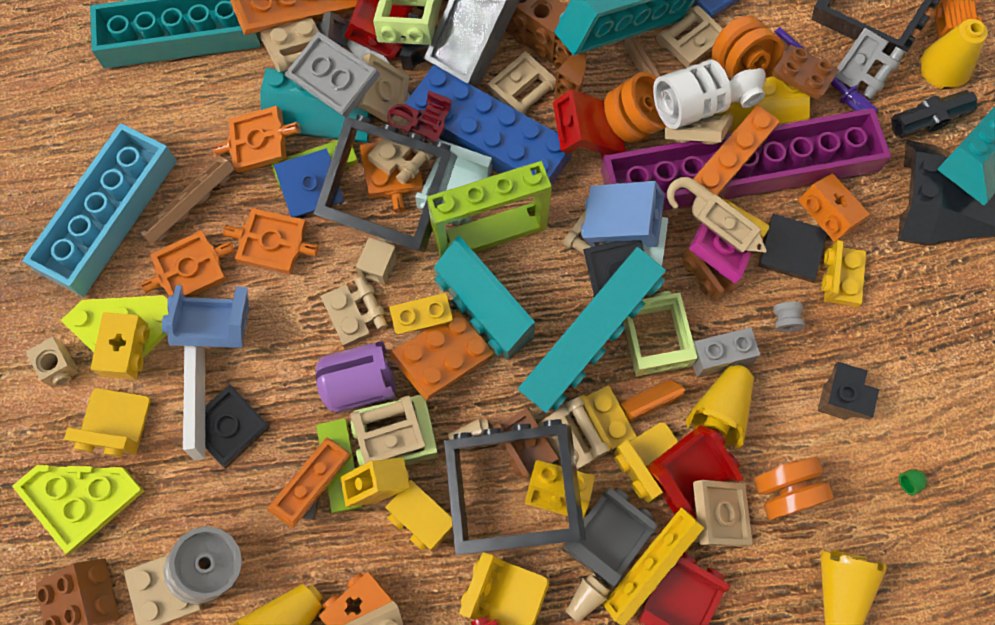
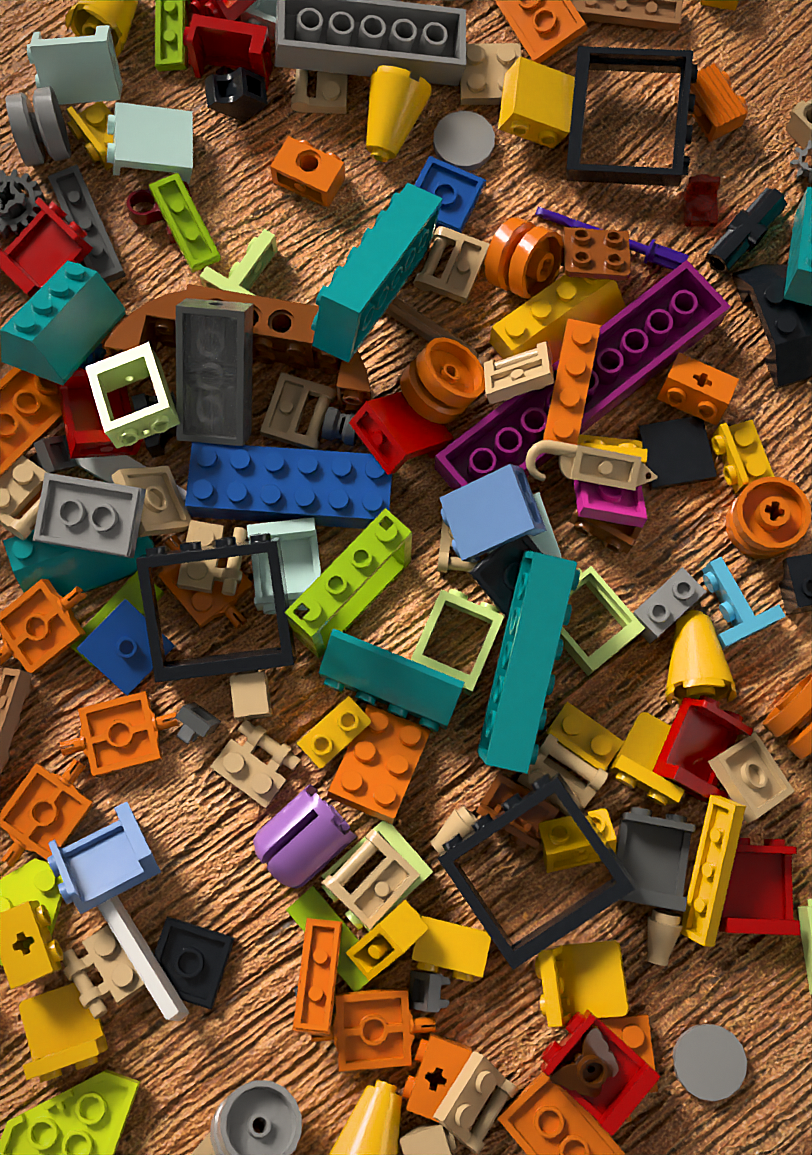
camera: 30 degrees left, 5 degrees up
dark red piece [387,90,452,145] -> none
orange slope [620,380,685,423] -> none
white cylinder [653,59,766,129] -> none
light grey wheel [773,302,805,332] -> none
light grey plate [835,28,905,99] -> none
yellow cone [920,19,988,90] -> none
none -> tan plate [62,925,146,1019]
none -> dark grey tile [175,702,221,745]
none -> orange plate [311,987,436,1072]
none -> dark grey wheel [321,407,358,446]
none -> dark grey tile [409,970,451,1012]
none -> yellowish green window [411,589,504,696]
none -> clear red bracket [683,174,721,227]
none -> medium azure bracket [702,557,786,650]
none -> orange wheel [726,476,811,559]

